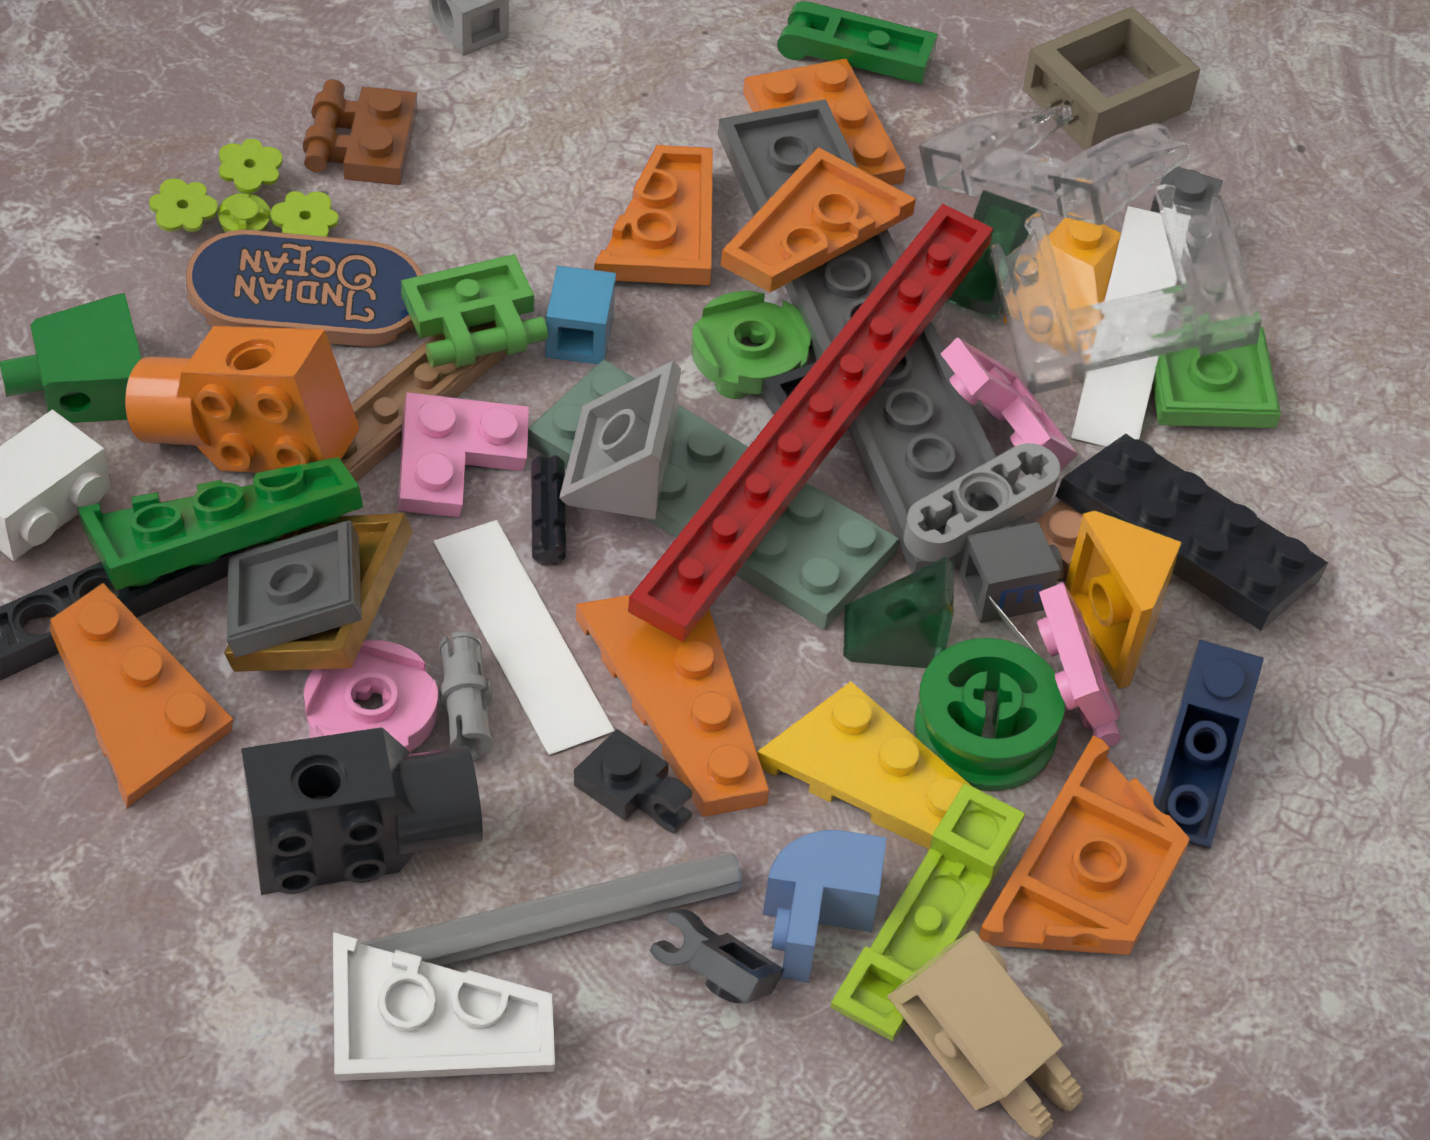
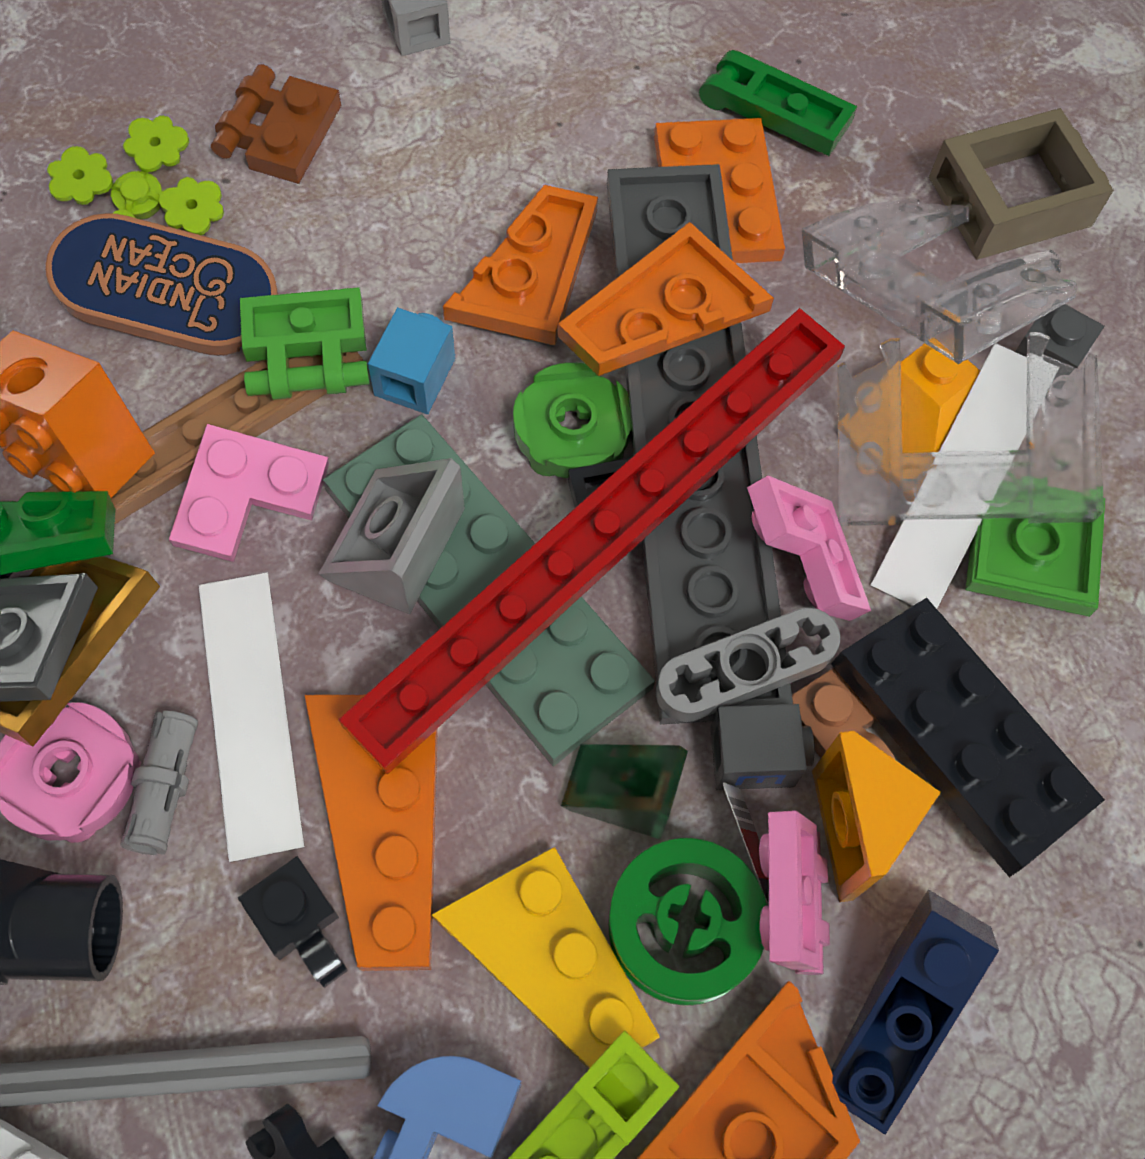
camera: 15 degrees right, 15 degrees up
black axle [531,455,566,565] -> none
clear green slope [947,190,1039,320] -> none

